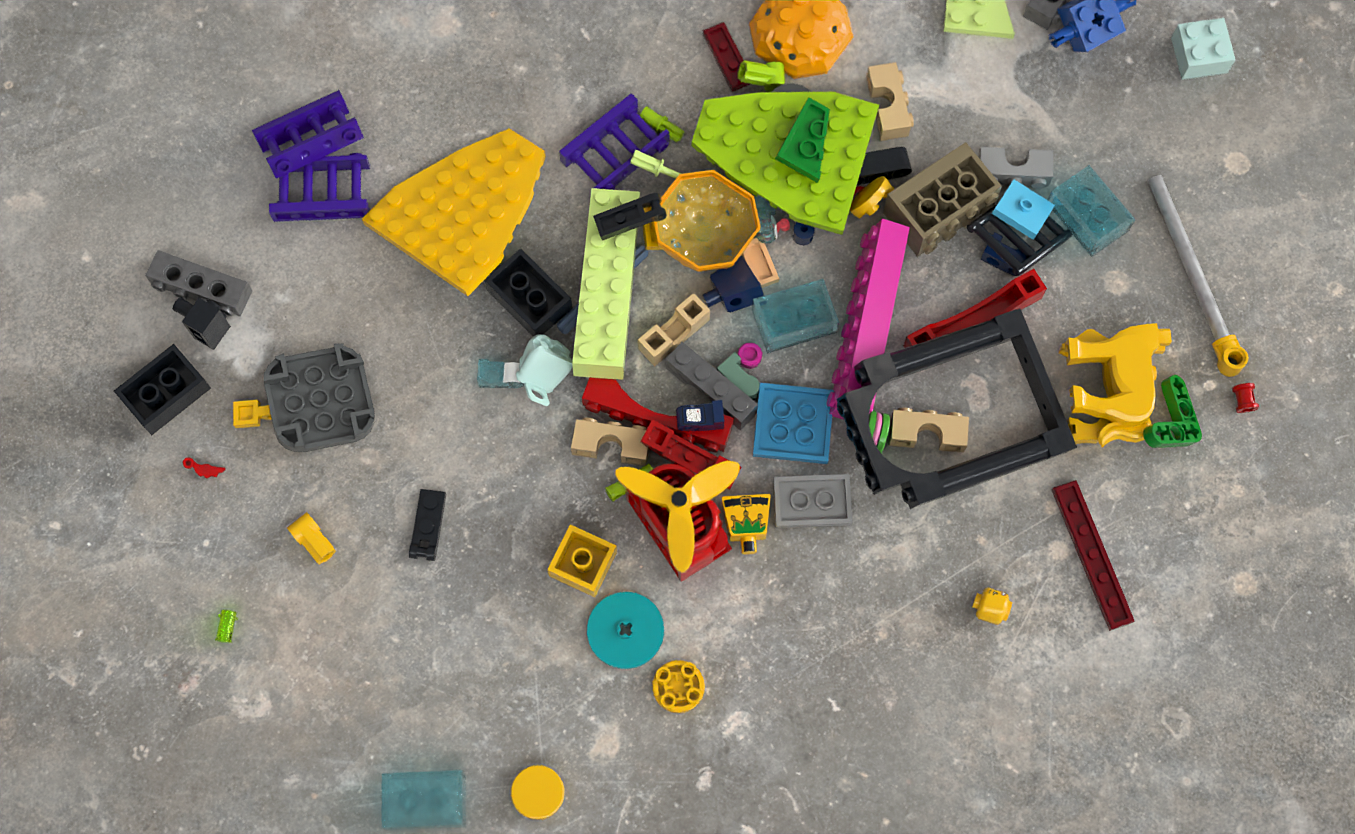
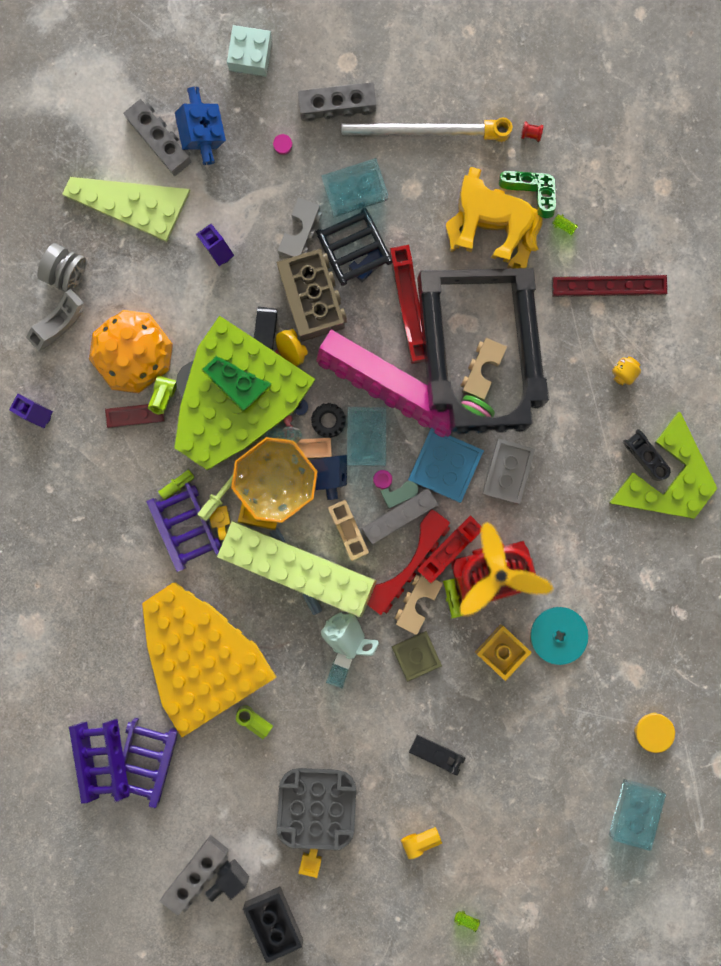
camera: 70 degrees left, 15 degrees up
red piece [183,457,226,479] -> none
black brick [484,248,573,337] -> none
black plate [593,193,667,241] -> none
yellow tile [653,660,705,713] -> none
dark blue leg [676,400,724,431] -> none
torso [721,494,770,554] -> none
tan arch [866,62,914,141] -> none
medium azure plate [992,180,1055,239] -> none
none -> dark purple slope [196,224,235,266]
none -> yellow plate [209,506,231,540]
none -> lime piece [236,705,273,739]
none -> dark pink tile [273,134,292,155]
none -> flat silver brick [298,82,376,121]
none -> black tyre [311,403,346,438]
none -> olive tile [391,631,442,682]
none -> clear neon green pin [552,214,578,236]
none -> lime wing [609,412,717,519]
none -> black piece [623,429,671,481]

